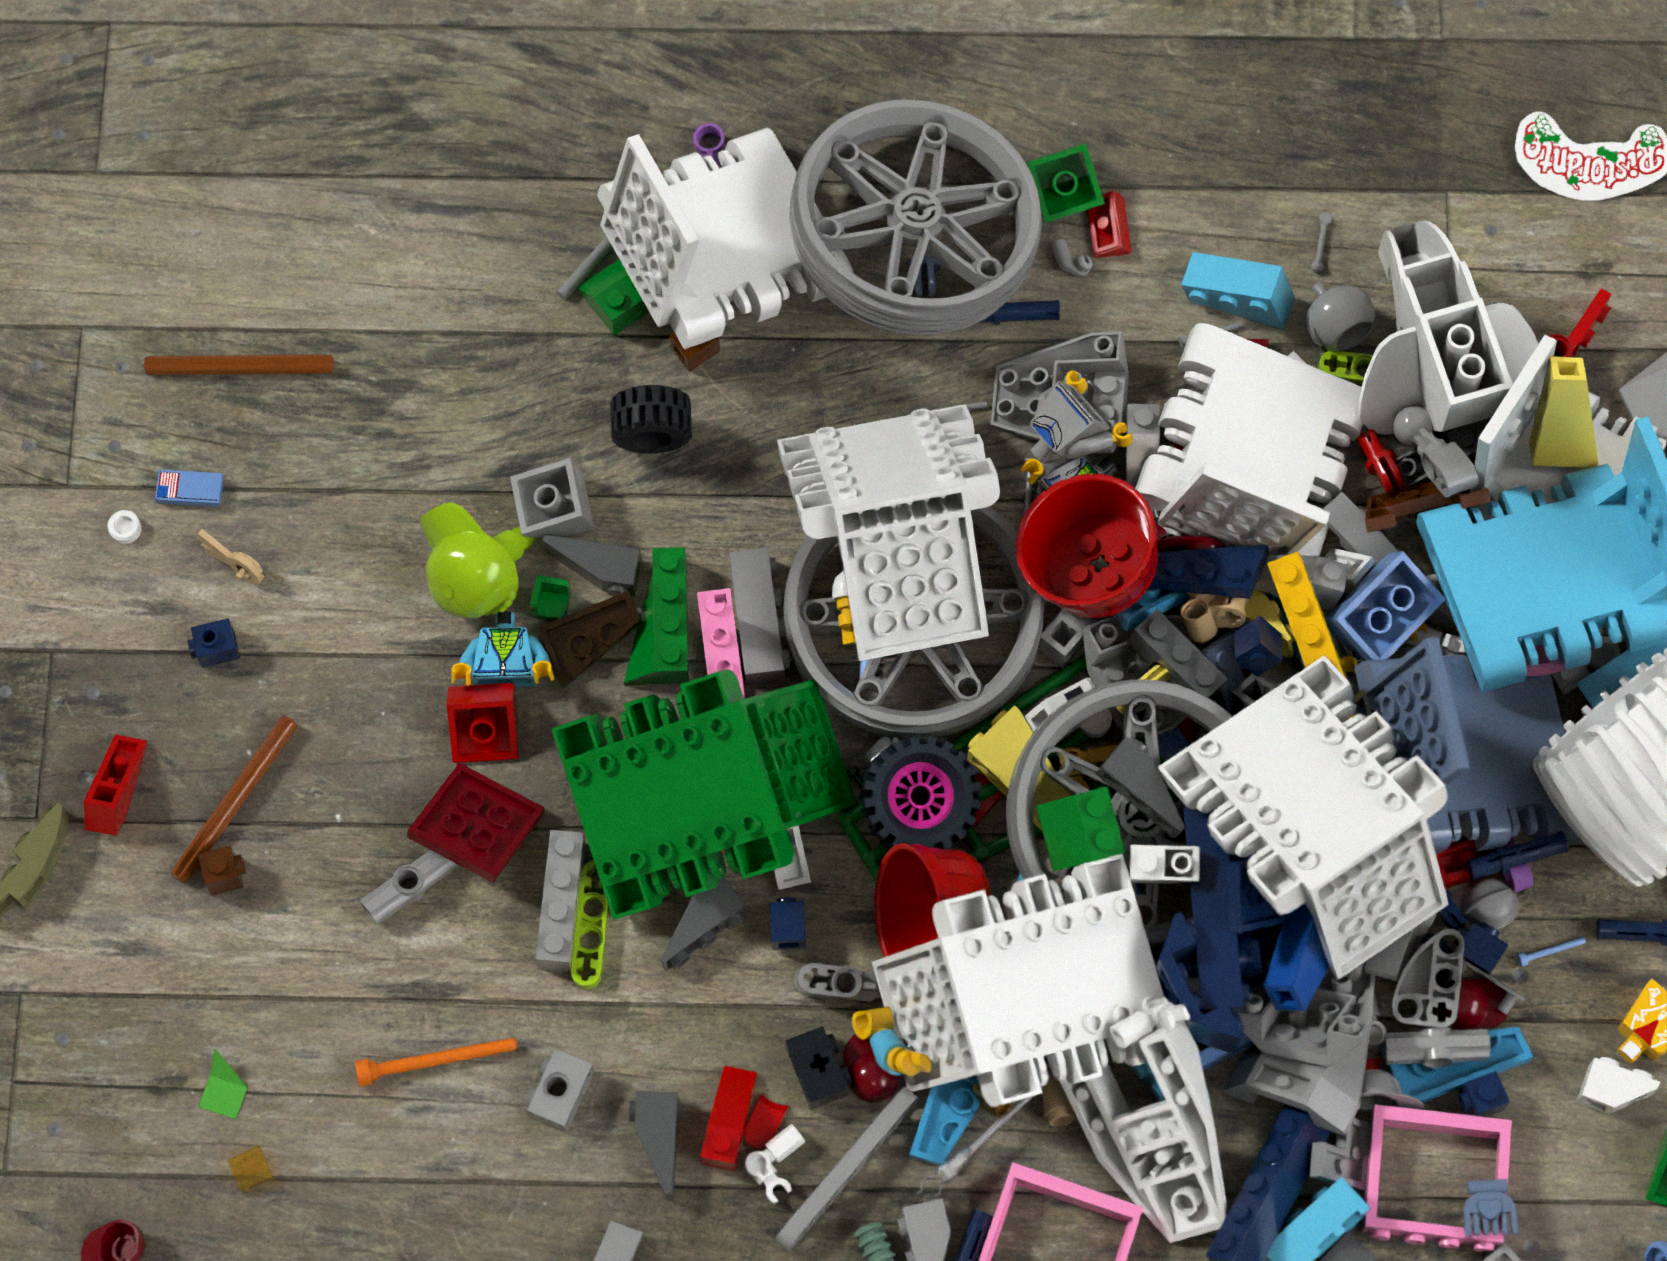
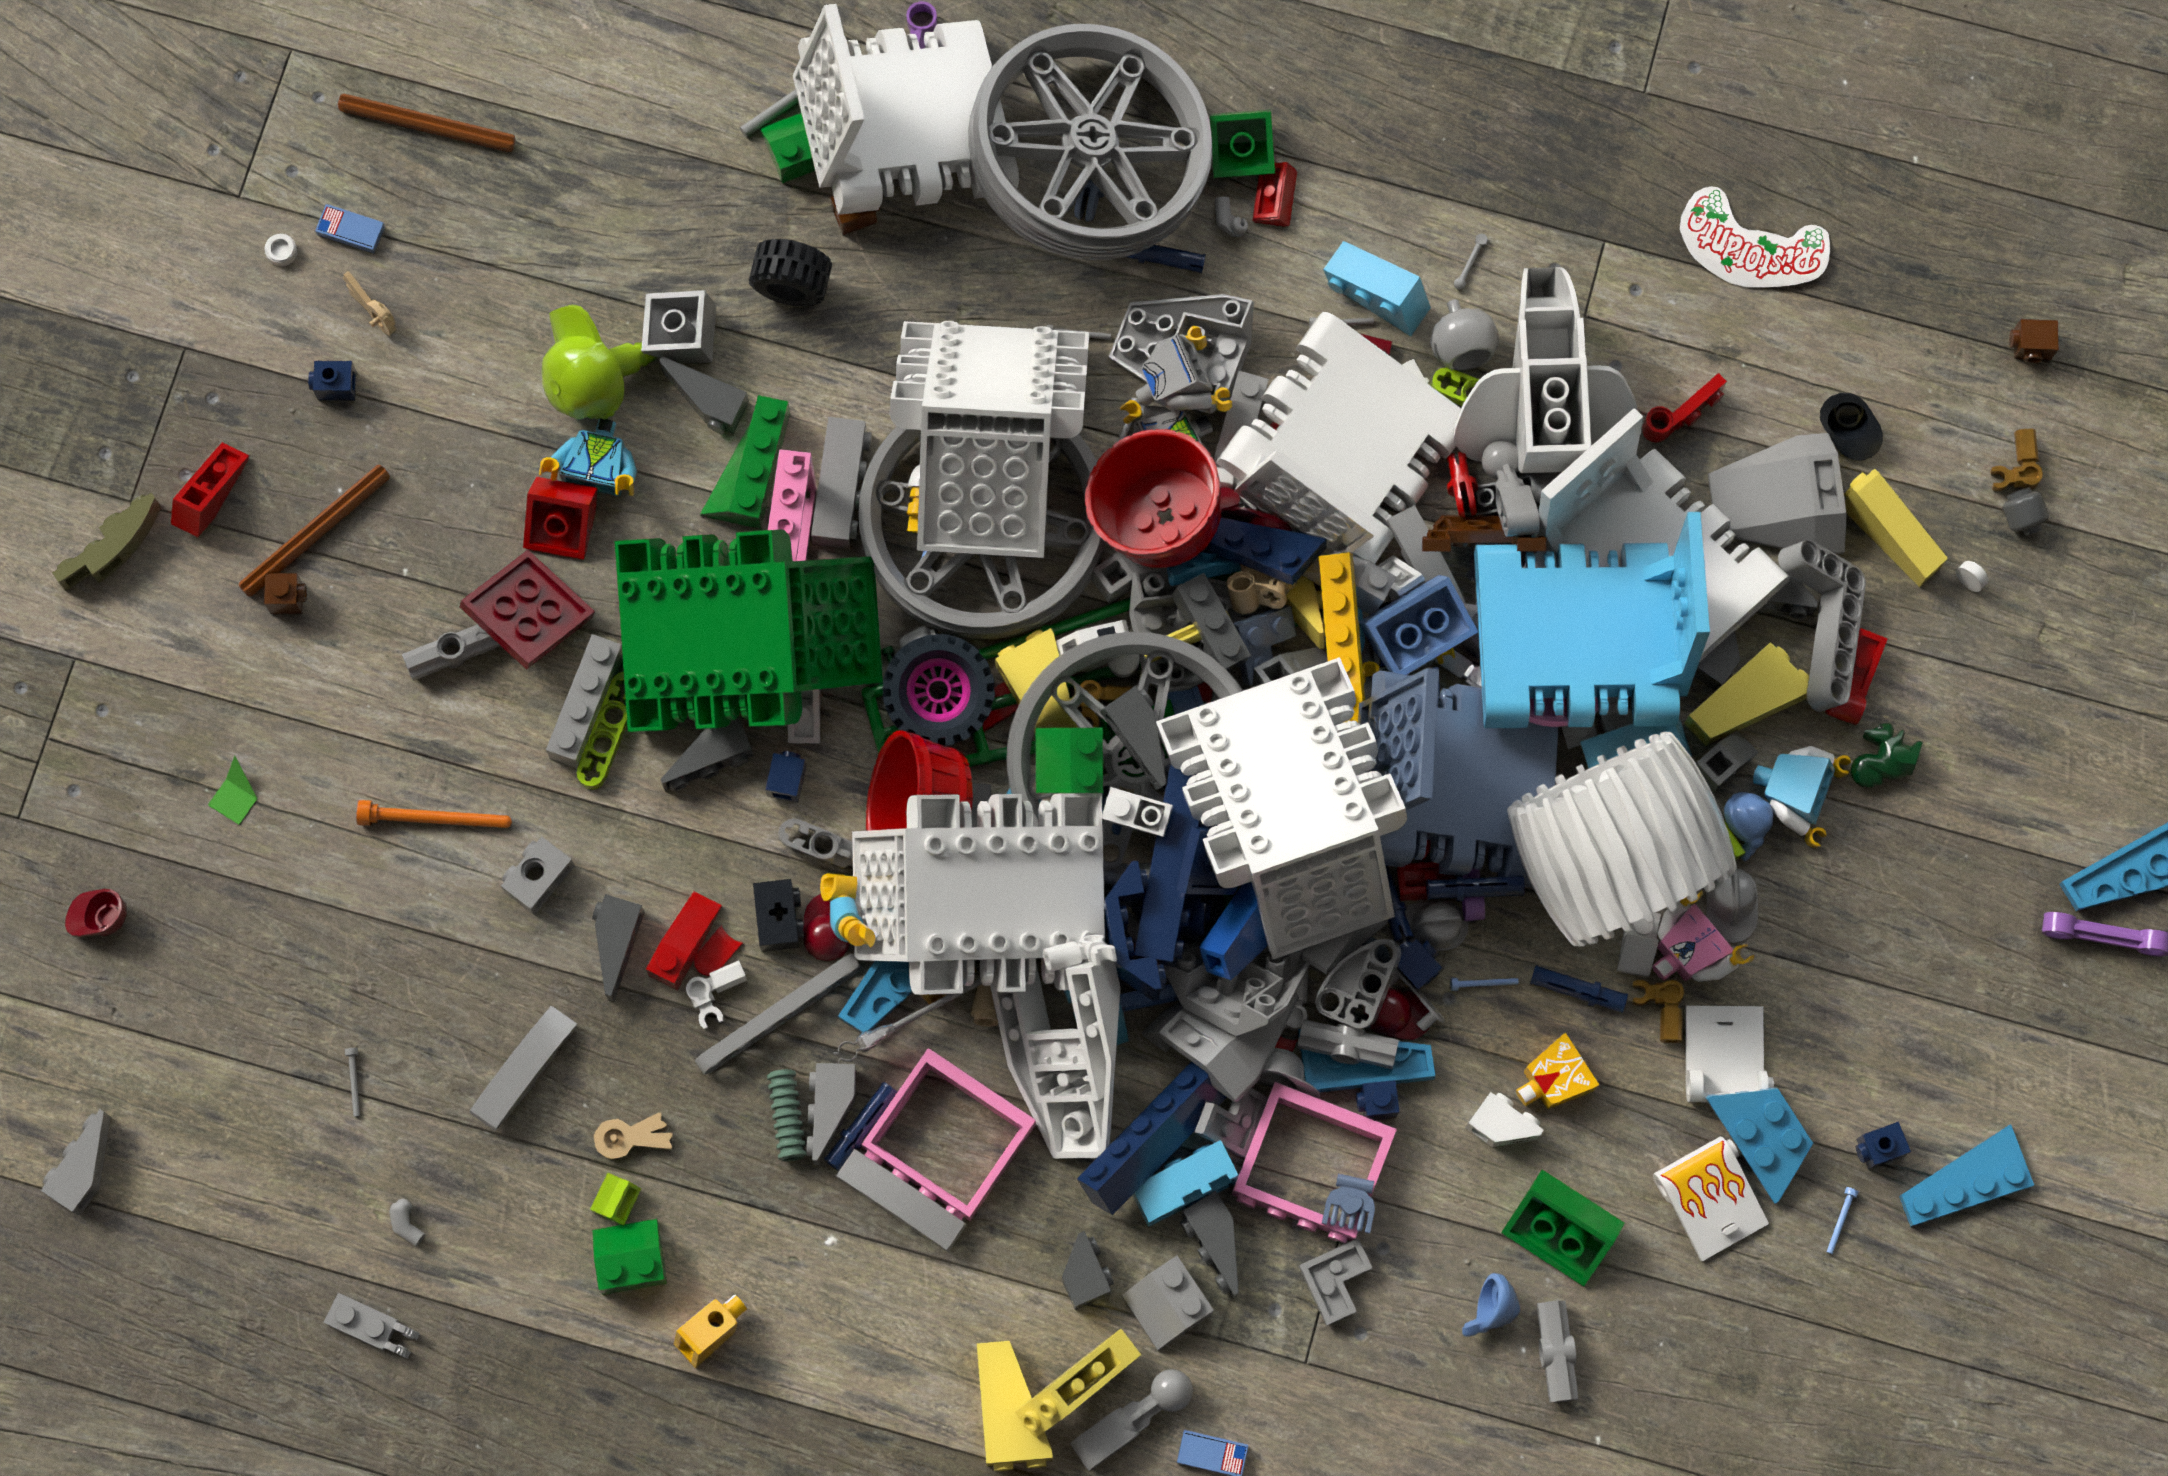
camera: 10 degrees right, 5 degrees up
clear yellow tile [228,1145,274,1192] -> none
green panel [530,575,572,622] -> none
dark brown wing [538,590,642,689] -> none
dark blue brick [1234,616,1282,677] -> none
light yellow slope [1529,356,1599,468] -> none

